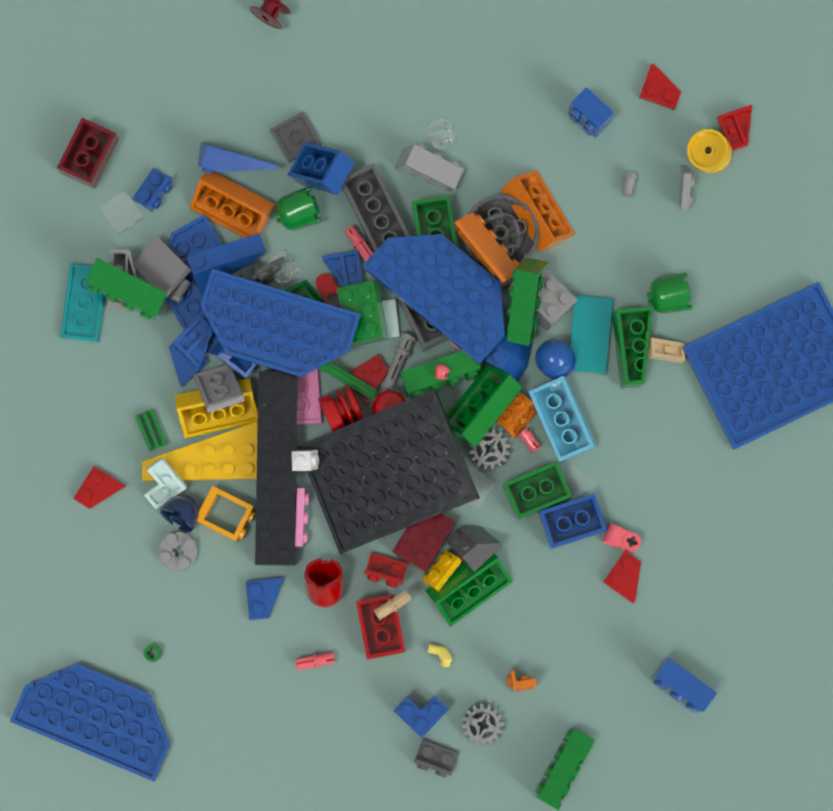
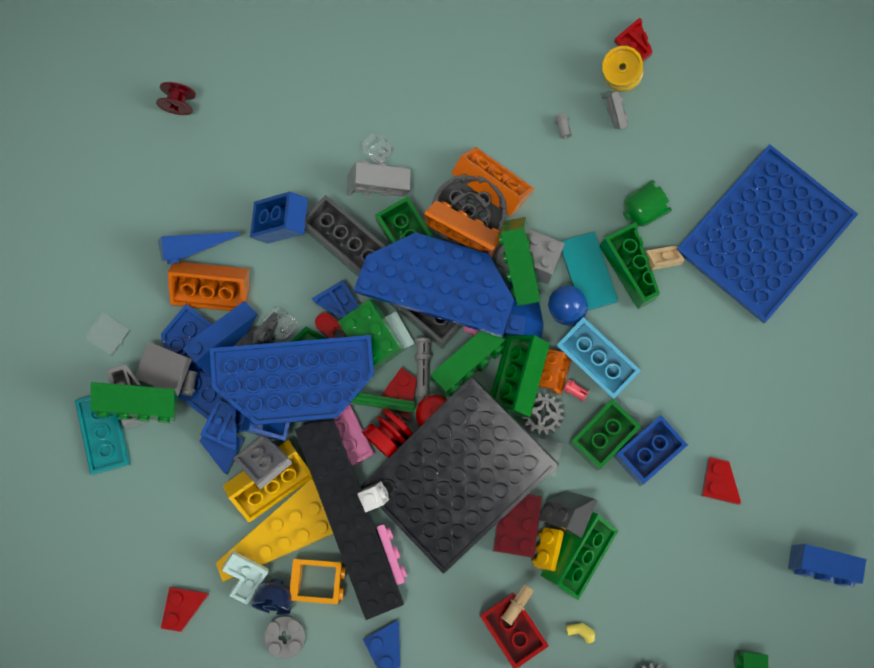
camera: 20 degrees left, 5 degrees down
dark red brick [57,118,119,189] -> none
blue bracket [132,168,173,212] -> none
green tile [135,409,168,452] -> none
dark grey tile [270,112,322,163] -> none
green cylinder [274,186,322,231] -> none
red cylinder [304,558,343,608] -> none
coral axle [345,225,373,261] -> none
red bracket [364,553,408,588] -> none
coral hinge [435,364,450,380] -> none
orange bracket [506,670,537,692] -> none
blue brick [568,87,614,138] -> none
coral piece [602,523,641,552] -> none
red wing [639,63,681,111] -> none

